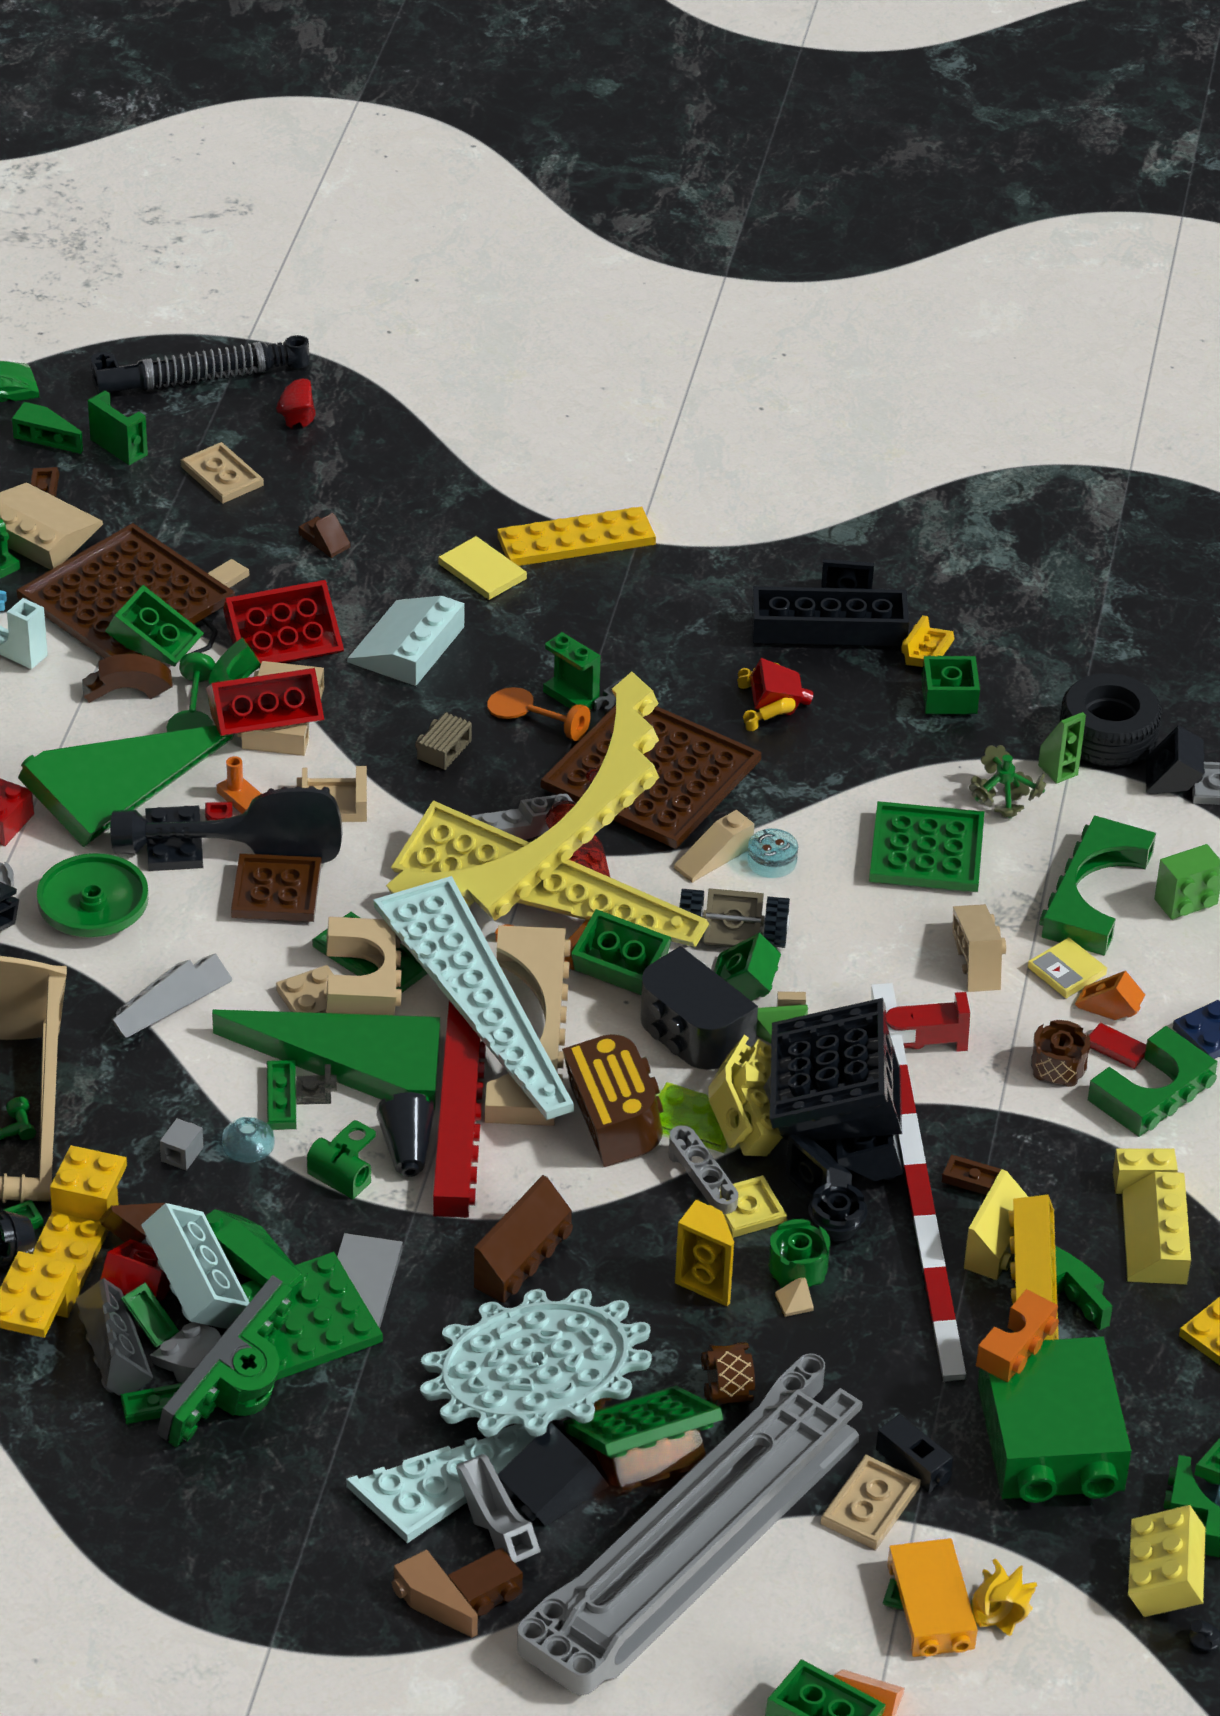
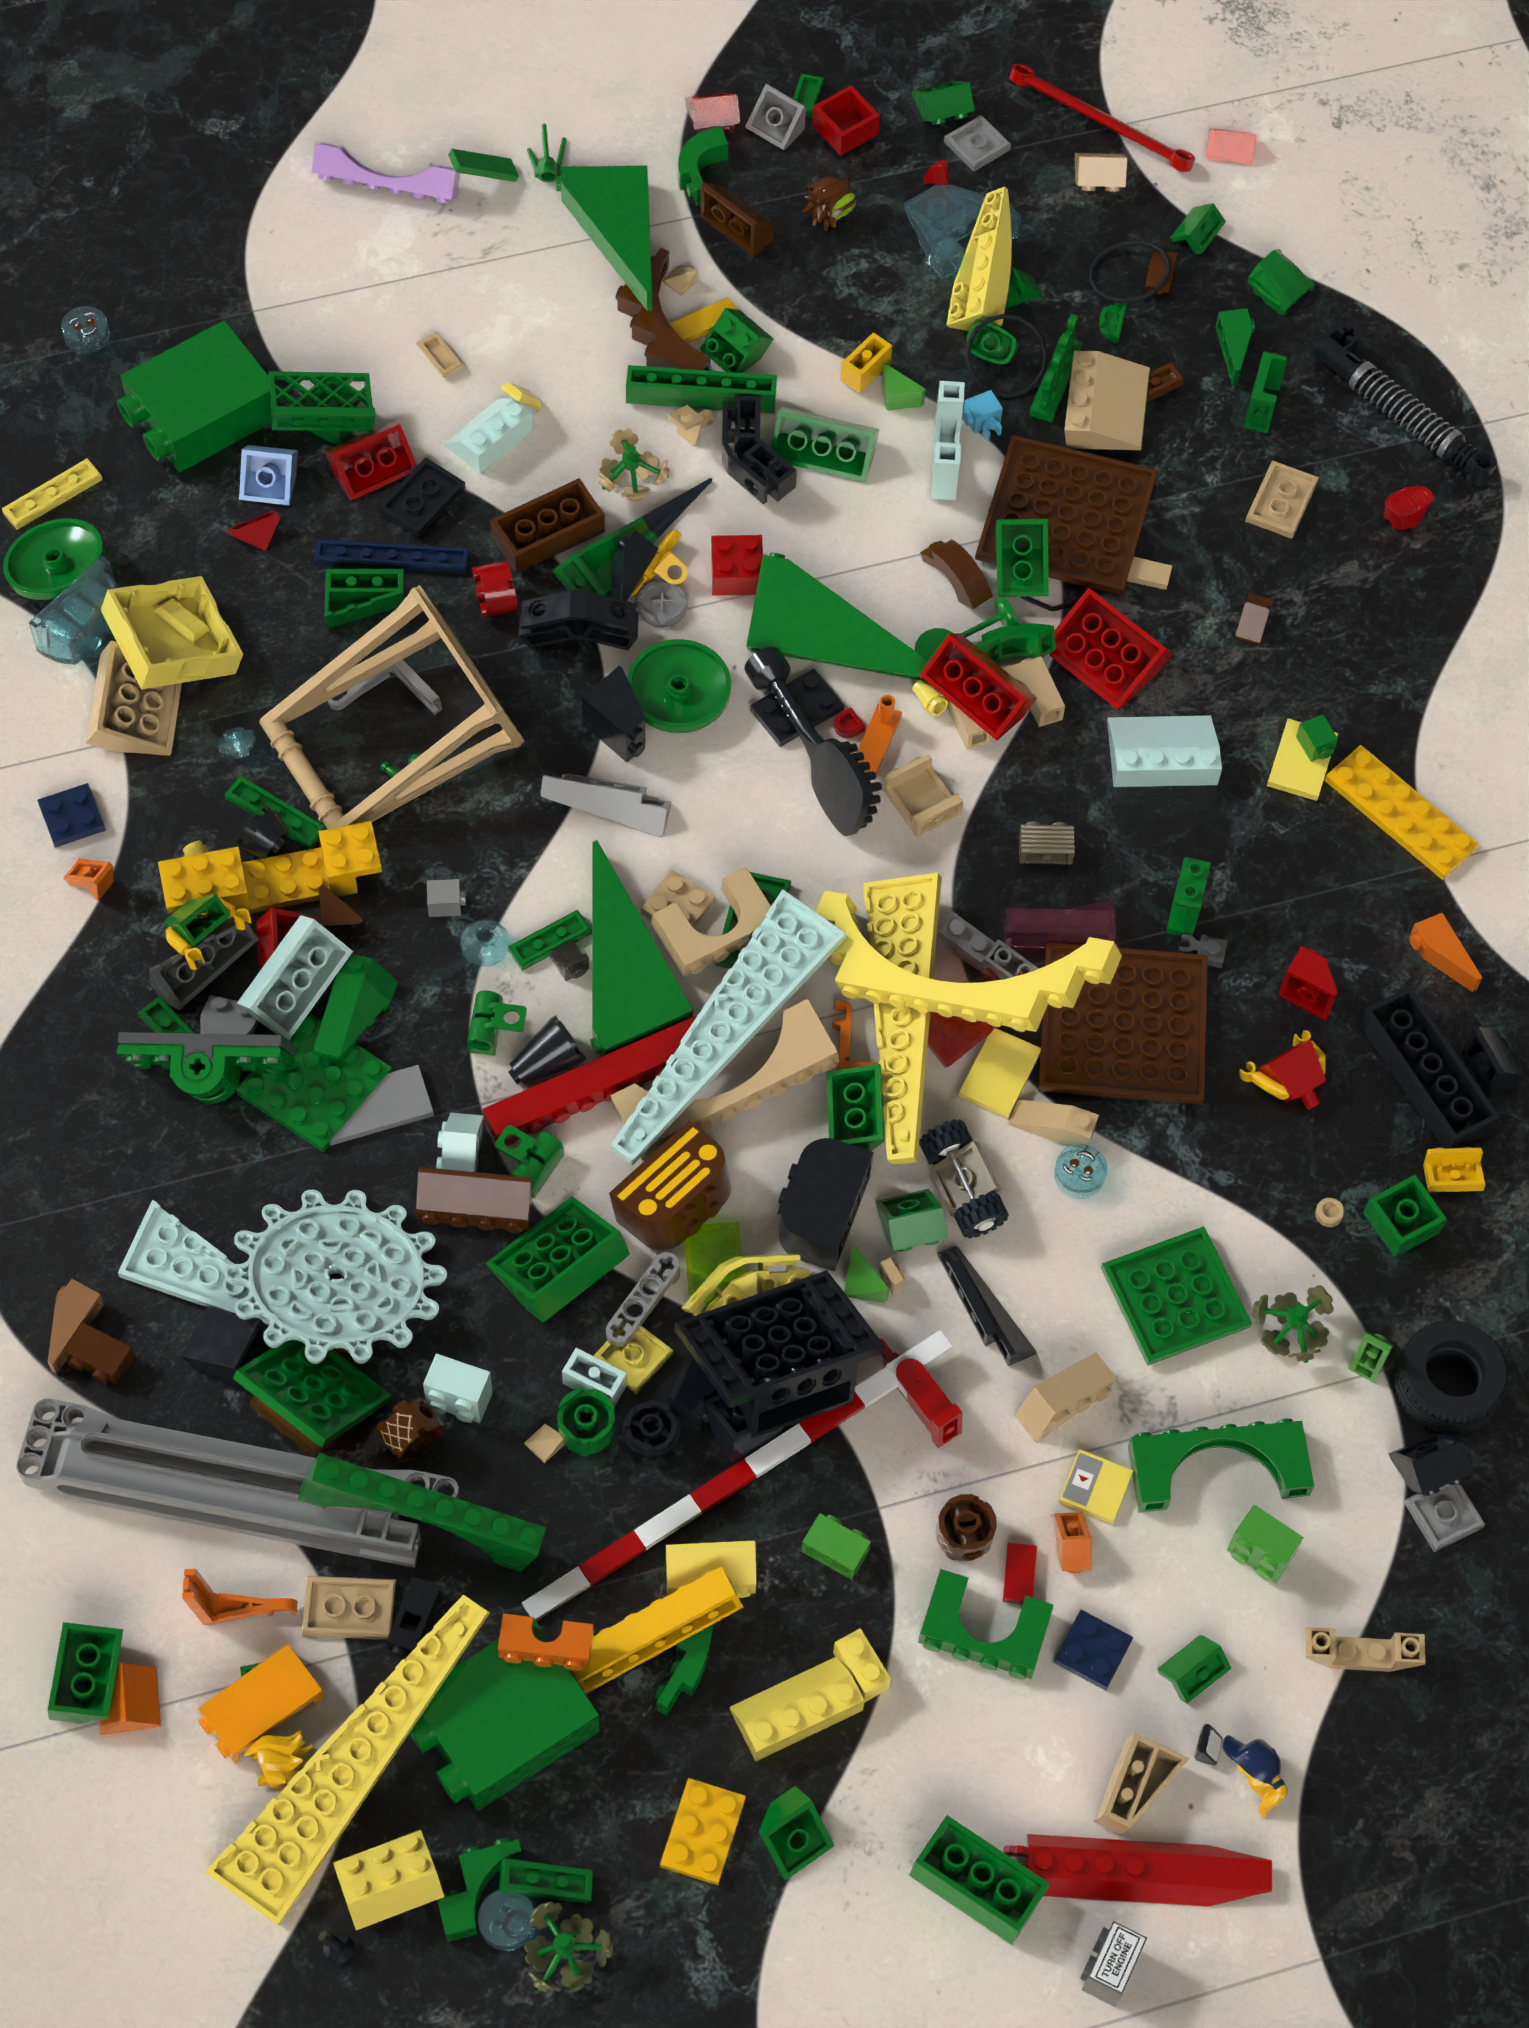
camera: 60 degrees right, 20 degrees up
green tile [121,1283,180,1348] -> none
reddish brown plate [231,854,322,922] -> none
light grey arch [455,1454,541,1563] -> none
orange piece [487,687,590,741] -> none
yellow slope [675,1200,734,1306] -> none
reddish brown plate [942,1154,1007,1195] -> none
none -> green torso [164,893,251,970]
none -> orange hinge [182,1569,298,1624]
none -> light yellow wing [205,1595,490,1925]
none -> green arch [297,1453,546,1572]
none -> light aqua piece [423,1354,493,1423]
none -> light aqua brick [436,1113,484,1172]
none -> green slope [486,1196,630,1323]
none -> green piece [495,1125,564,1199]
none -> light aqua brick [562,1348,627,1407]
none -> black slope [582,666,645,762]
none -> bright green brick [801,1513,871,1580]
none -> light yellow cone [912,680,948,716]
none -> black wedge [937,1246,1036,1366]
none -> light yellow tile [958,1027,1041,1119]
none -> clear pink wedge [1005,900,1116,948]
none -> red slope [1278,946,1338,1021]
none -> green brick [1296,715,1338,761]
none -> tan tile [1315,1198,1344,1227]
none -> orange slope [1409,913,1482,992]

